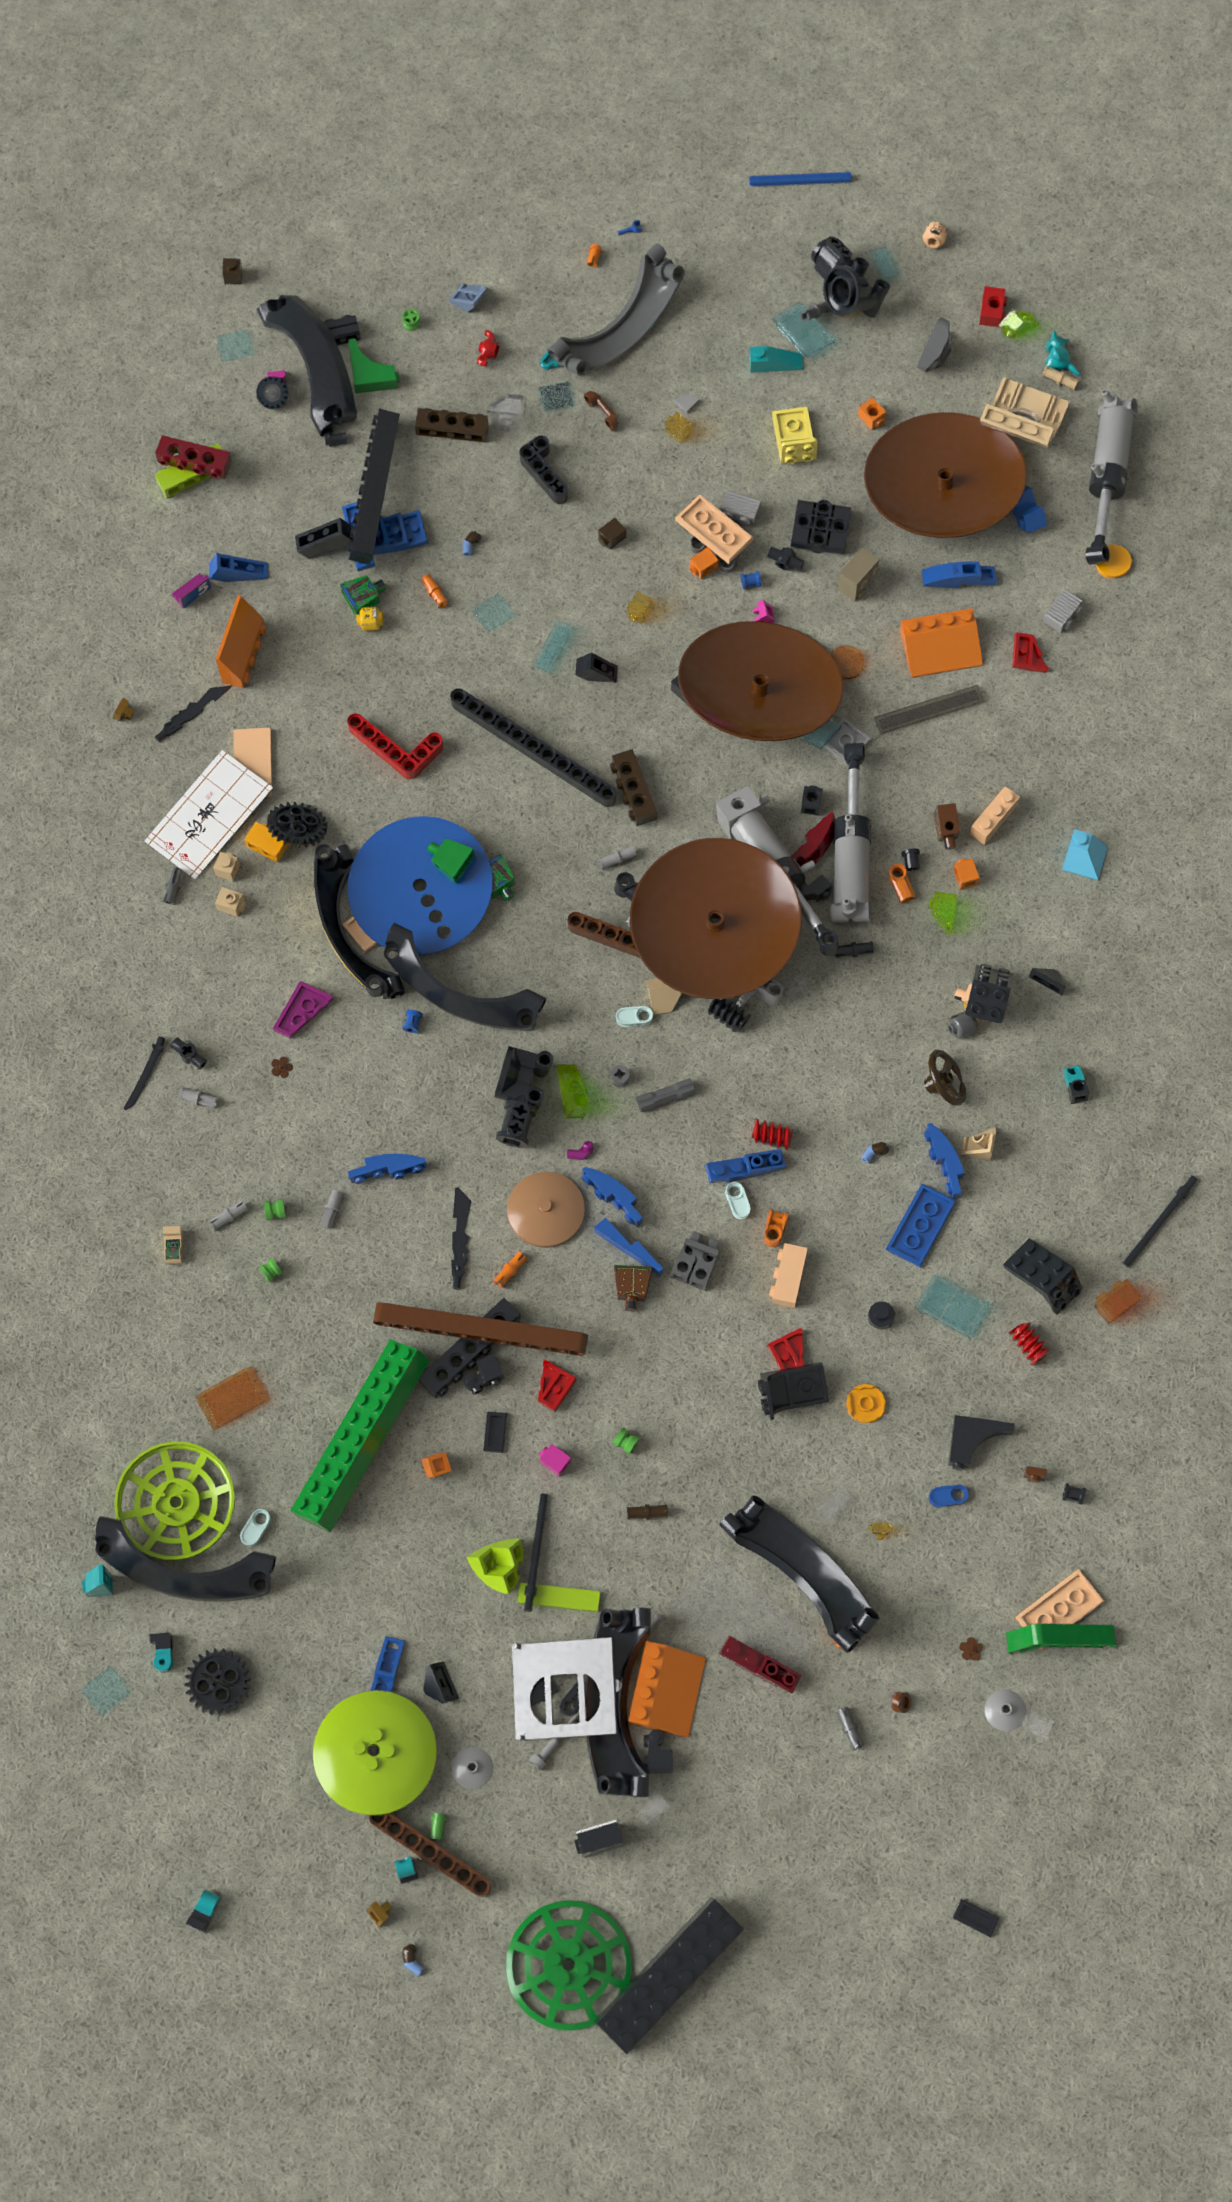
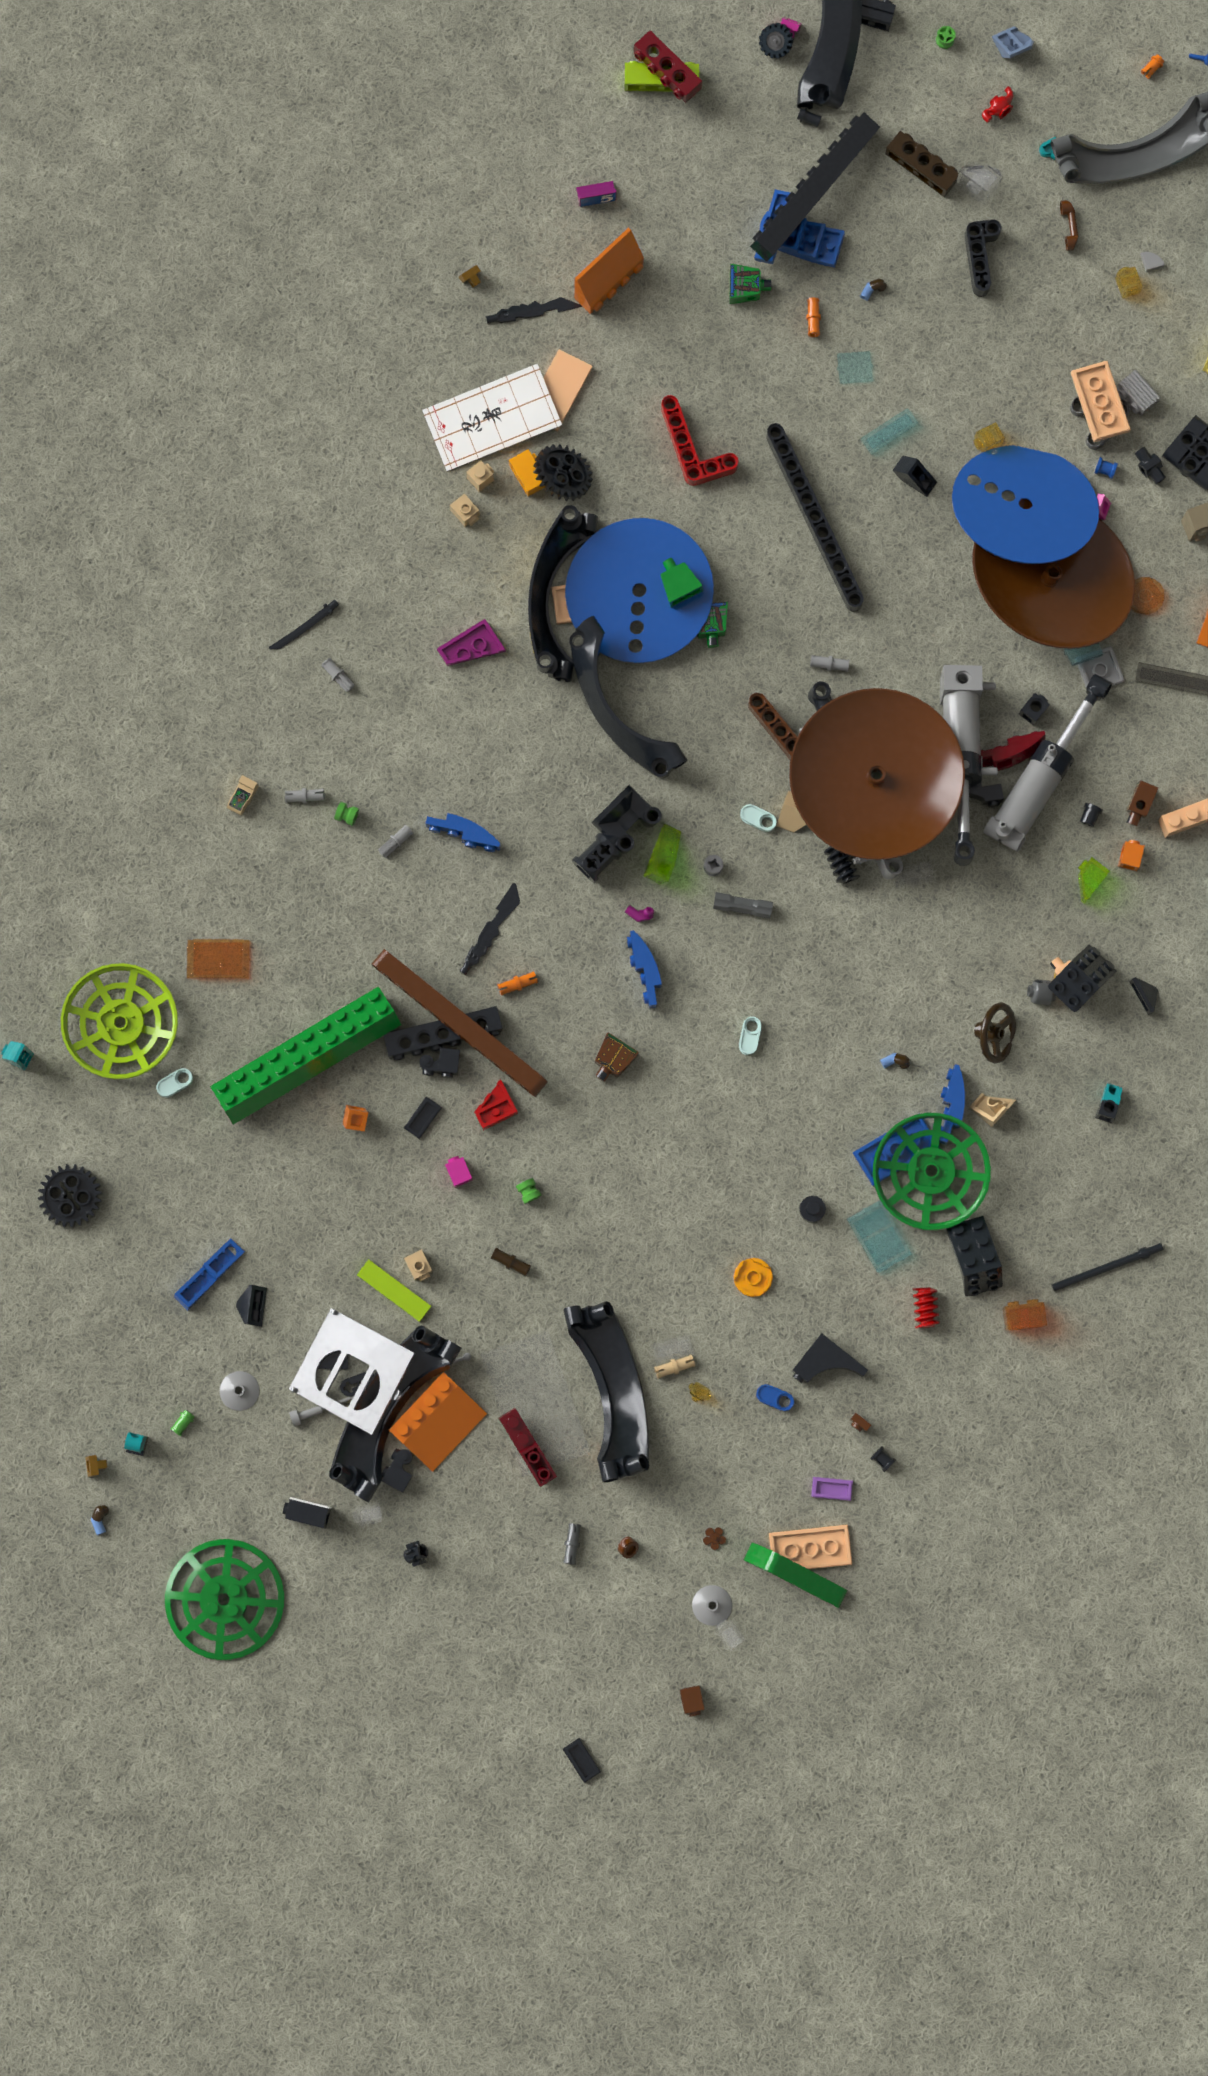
camera: 25 degrees right, 10 degrees up
black panel [95,1516,276,1602] -> none
leg [149,1633,173,1673] -> none
dark grey axle [163,867,182,905] -> none
black axle [170,1037,207,1070] -> none
blue slope [209,553,268,582] -> none
bright green wheel [259,1258,283,1283] -> none
reddish brown plant [271,1057,293,1078] -> none
black brick [295,518,353,559] -> none
lime dish [313,1691,437,1816] -> none
green arch [349,339,400,394] -> none
yellow head [356,607,384,631] -> none
reddish brown beam [369,1813,491,1897] -> none
blue bush [402,1010,423,1034] -> none
lime brick [467,1538,524,1594] -> none
medium nougat dish [507,1172,585,1248] -> none
black bar [524,1493,548,1612] -> none
clear light blue piece [538,381,574,413] -> none
blue slope [594,1217,663,1276] -> none
black brick [594,1897,744,2055] -> none
dark brown brick [598,517,627,550] -> none
dark brown brick [610,749,657,826] -> none
dark grey hips [670,1231,720,1291] -> none
orange brick [689,547,718,579] -> none
blue slope [705,1149,786,1184] -> none
red piece [752,1119,794,1150] -> none
black bracket [757,1362,829,1420] -> none
orange piece [764,1208,789,1248] -> none
red wing [767,1328,803,1370] -> none
light nougat brick [769,1243,808,1308] -> none
black pin [835,941,874,958] -> none
orange piece [888,864,916,903] -> none
none -> tan brick [404,1249,433,1282]
none -> black gear [404,1541,428,1567]
none -> tan pin [654,1355,695,1379]
none -> reddish brown brick [679,1685,705,1717]
none -> medium lavender tile [811,1477,853,1501]
none -> green dish [873,1112,991,1230]
none -> blue piece [952,445,1099,564]

